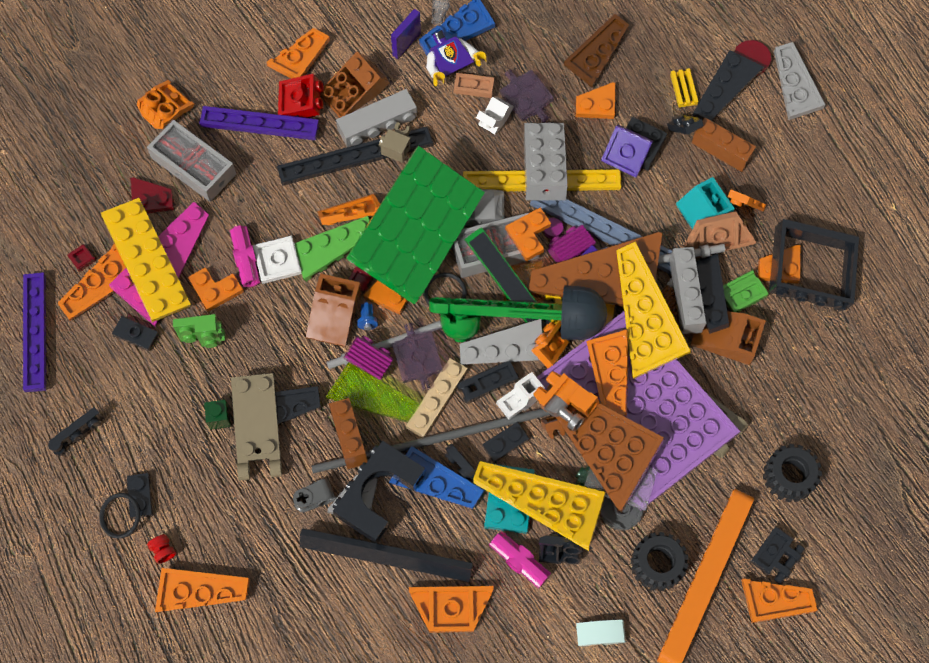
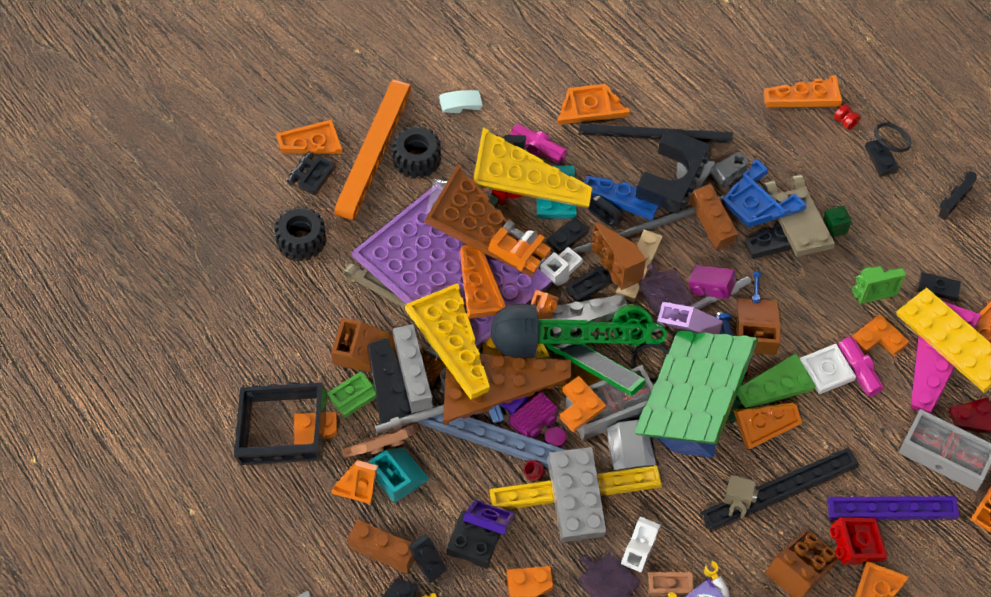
camera: 170 degrees right, 10 degrees down
clear neon green wing [326,362,419,423] -> none
light grey brick [336,89,417,147] -> none
none -> dark red plate [523,460,545,481]
none -> dark orange slope [591,222,646,290]
none -> lavender slope [657,302,723,334]
none -> blue wing [723,159,806,228]
none -> blue hinge [752,271,761,303]

